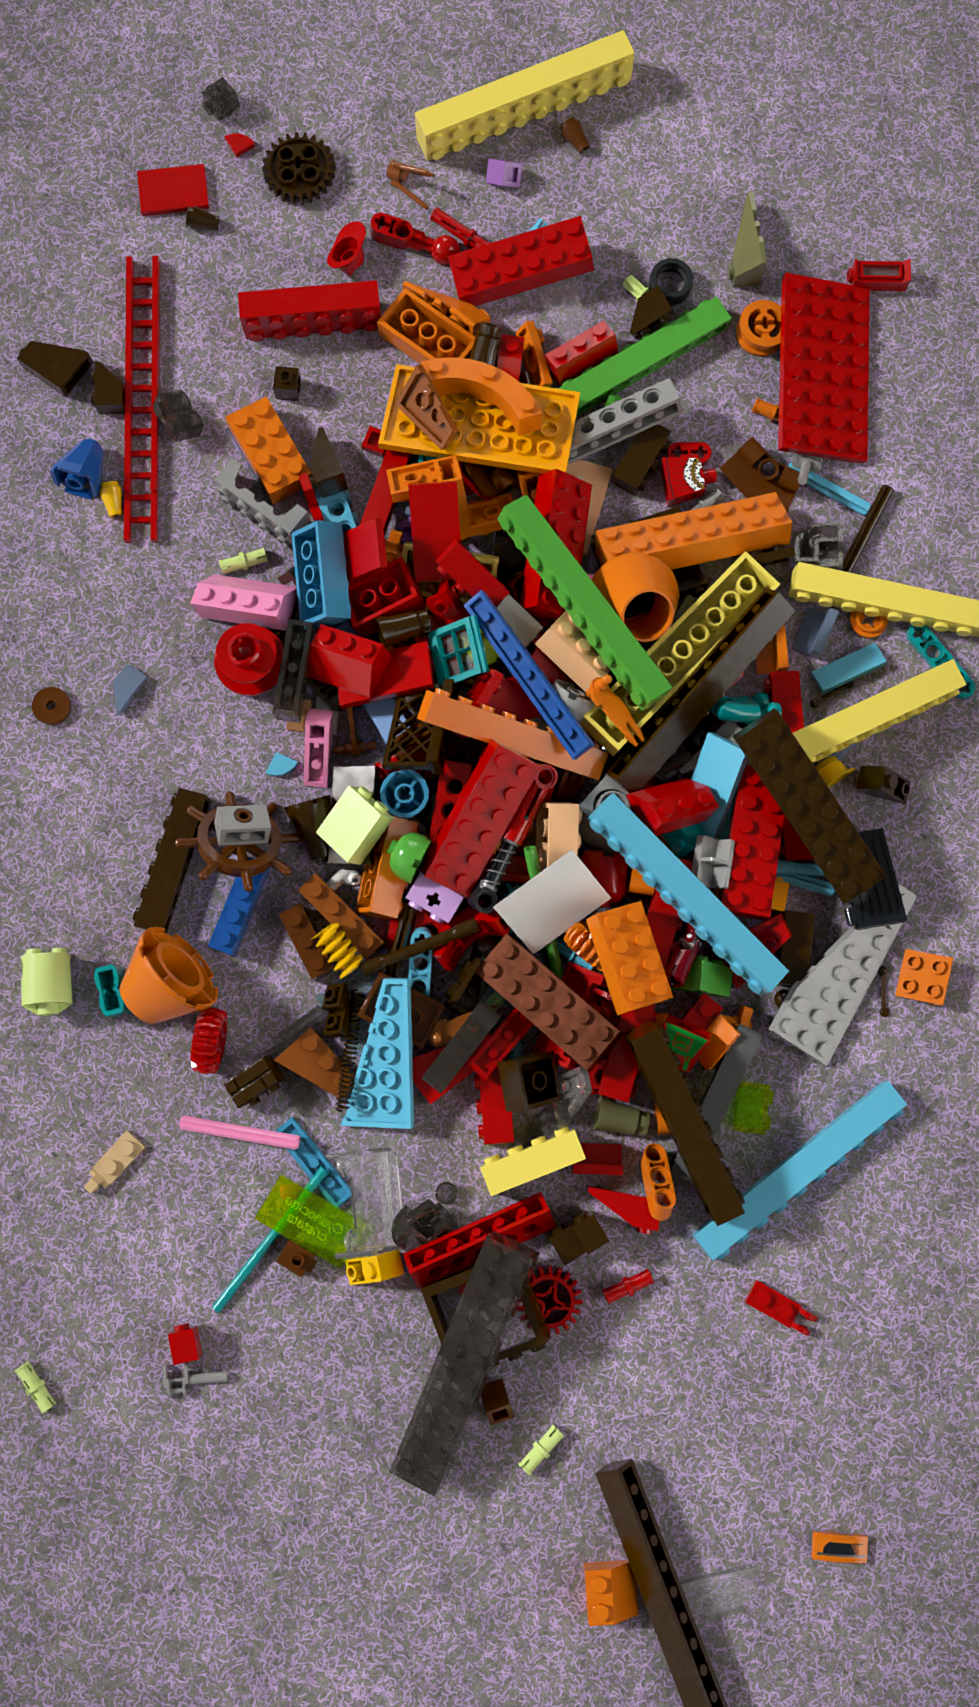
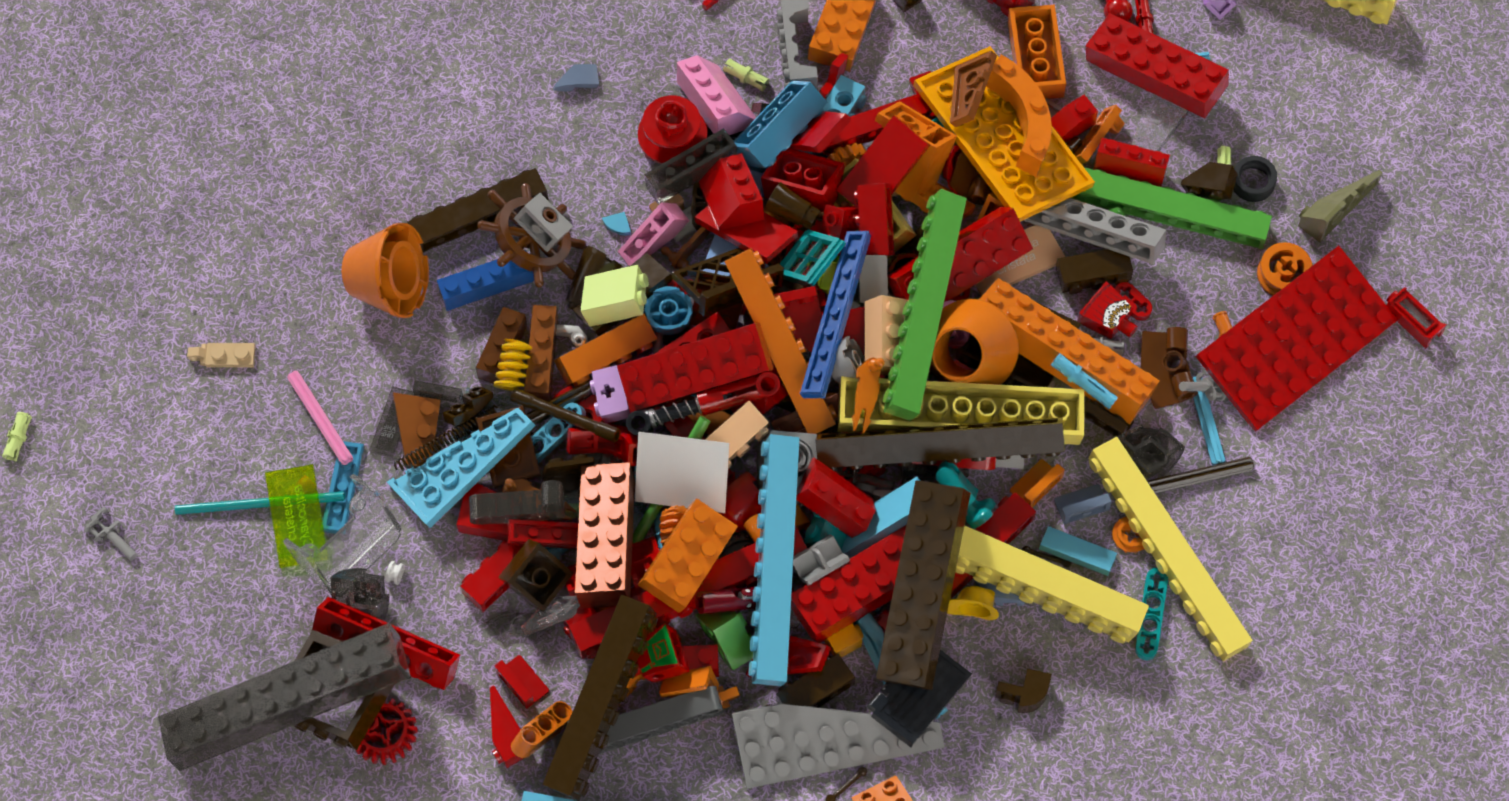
camera: 50 degrees right, 15 degrees down
yellowish green cylinder [20,948,73,1016] -> none
reddish brown piece [32,687,71,725] -> none
teal brick [94,964,131,1017] -> none
red brick [168,1323,203,1365] -> none
red gear [190,1007,228,1074] -> none
dark brown brick [224,1055,285,1109] -> none
reddish brown brick [276,1238,318,1278] -> none
dark brown slope [309,427,348,499] -> none
yellow slope [345,1249,404,1285] -> none
bright green cylinder [387,833,433,884] -> none
orange wedge [402,281,491,336] -> none
clear smoke bush [435,1182,457,1205] -> none
dark brown plant [469,322,501,367] -> none
reddish brown brick [478,1378,515,1425] -> none
light yellow brick [480,1126,586,1196] -> none
dark brown brick [548,1210,610,1265] -> none
reddish brown cone [560,117,591,154] -> none
olive plant [593,1096,650,1136] -> none
red pin [602,1269,654,1305] -> none
clear neon green brick [732,1081,774,1135] -> none
dark brown slope [856,766,911,804] -> none
none -> white bush [385,561,405,585]
none -> dark brown brick [995,668,1052,713]
none -> medium azure pin [1051,353,1118,409]

